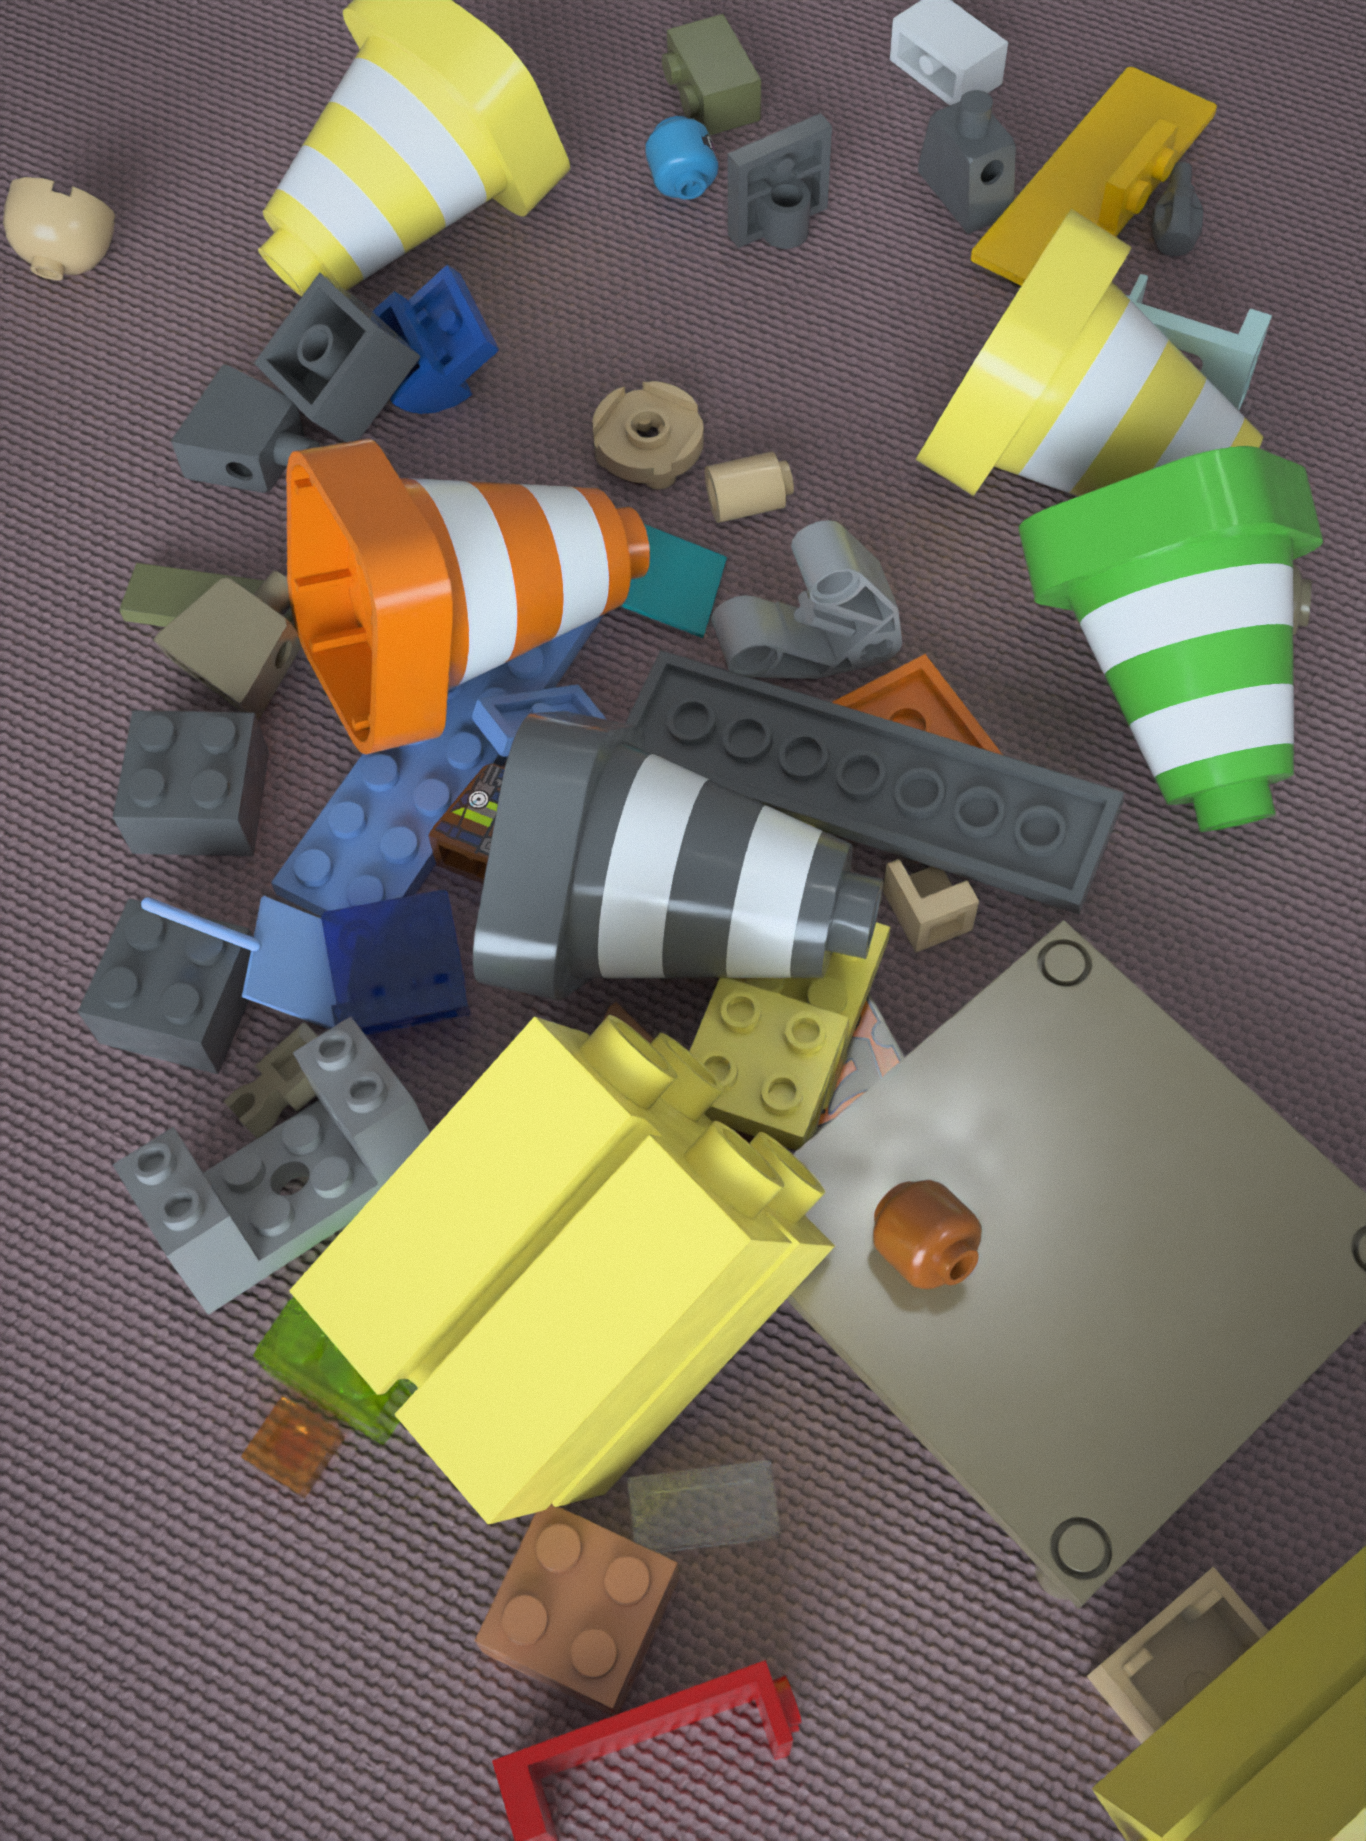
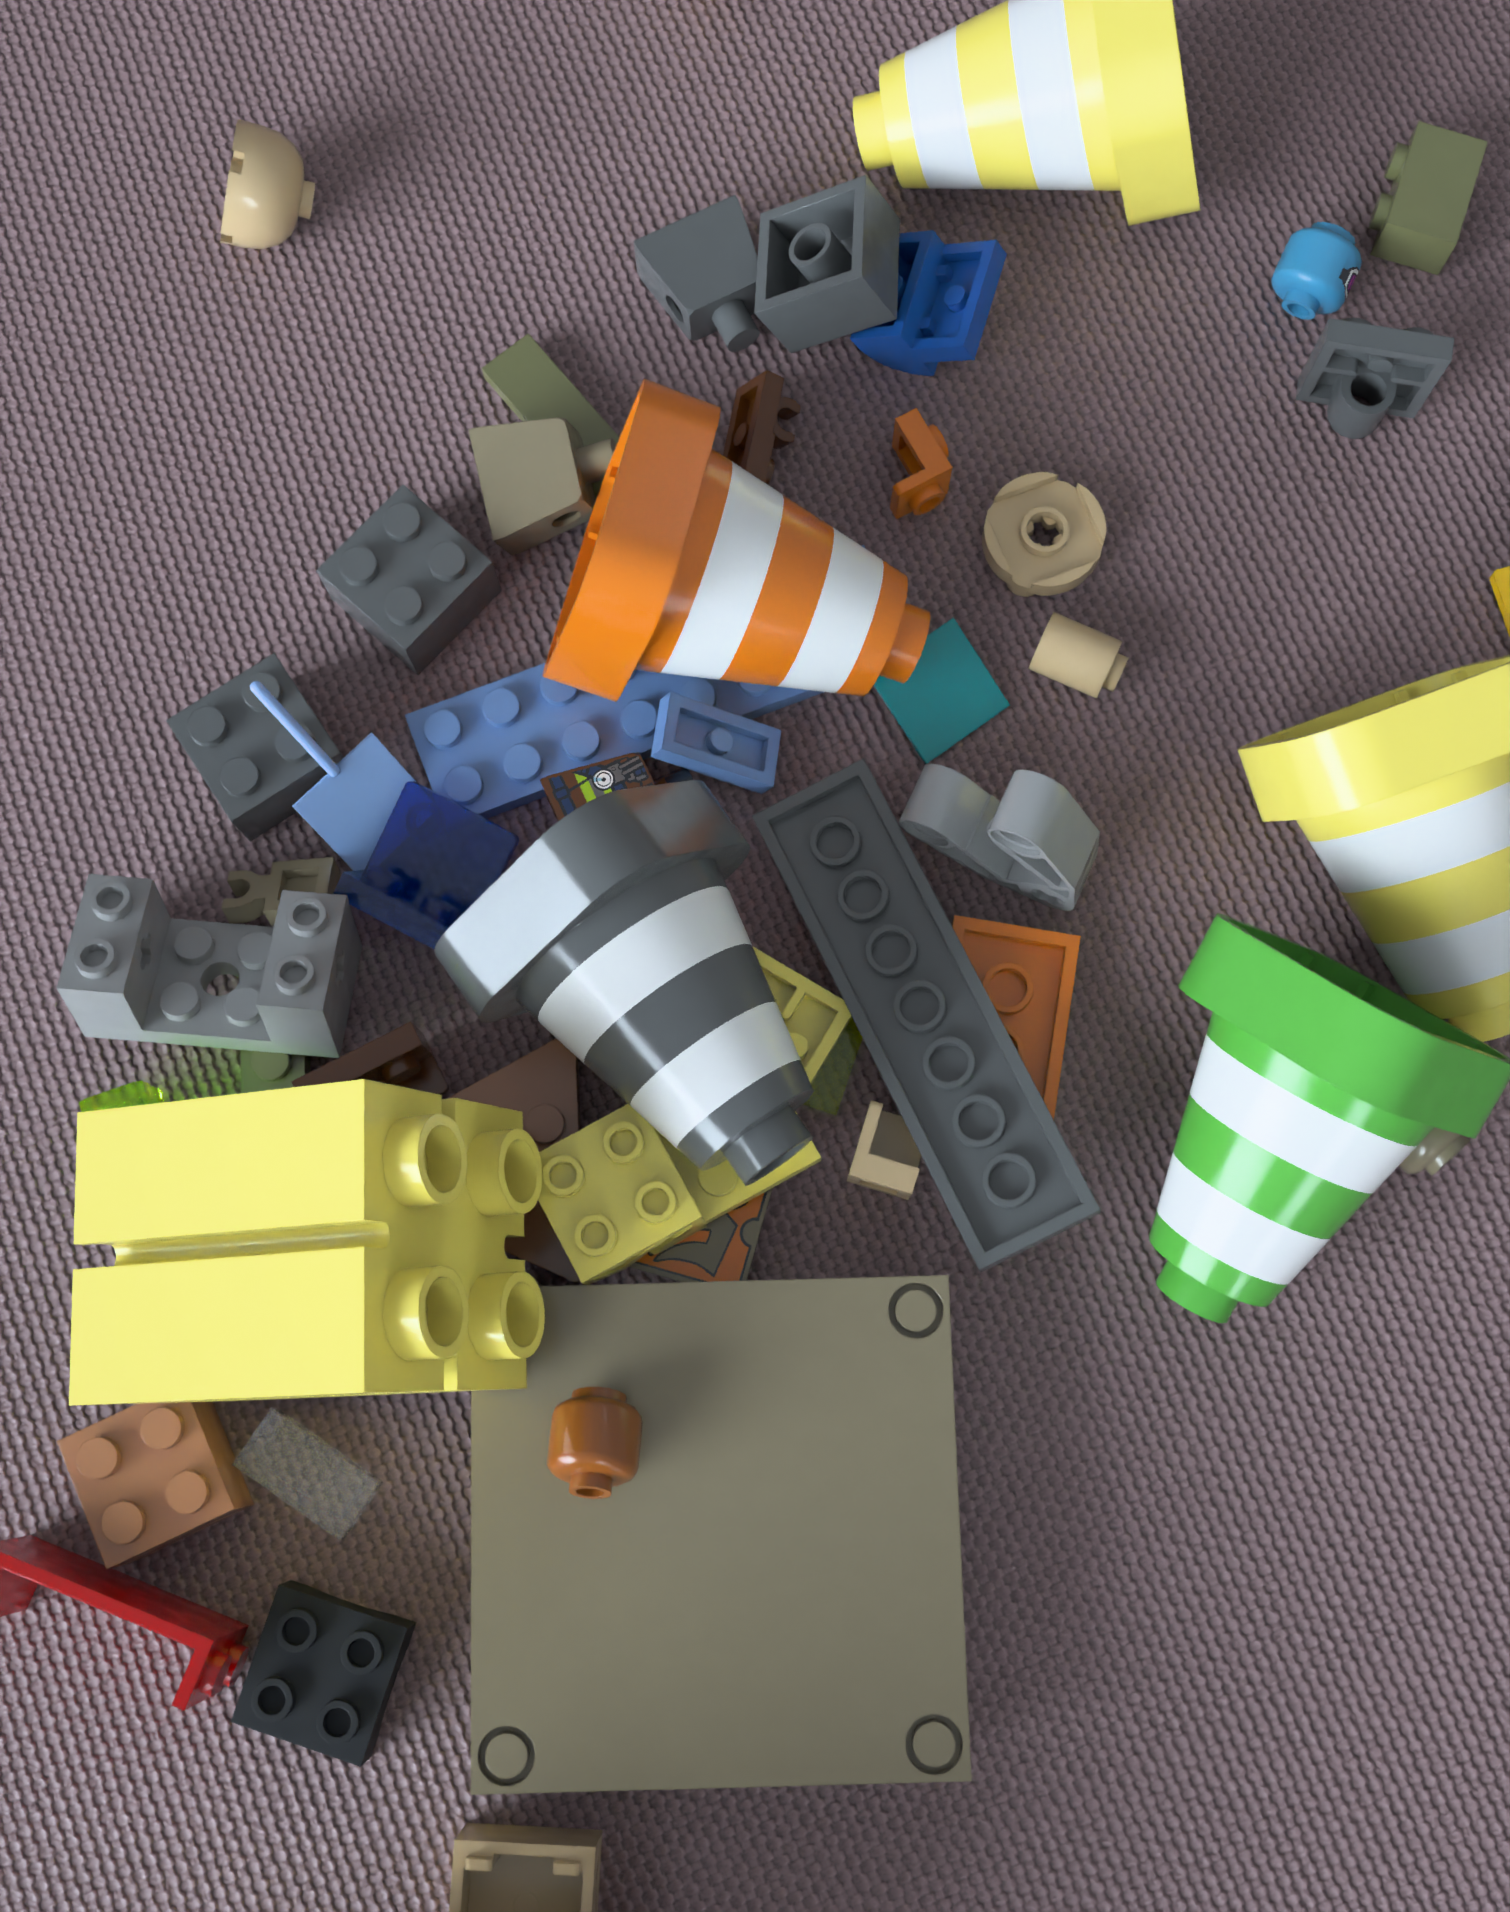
camera: 40 degrees right, 15 degrees up
clear orange plate [241,1395,345,1500] -> none
none -> black brick [231,1580,417,1767]
none -> orange bracket [890,408,953,519]

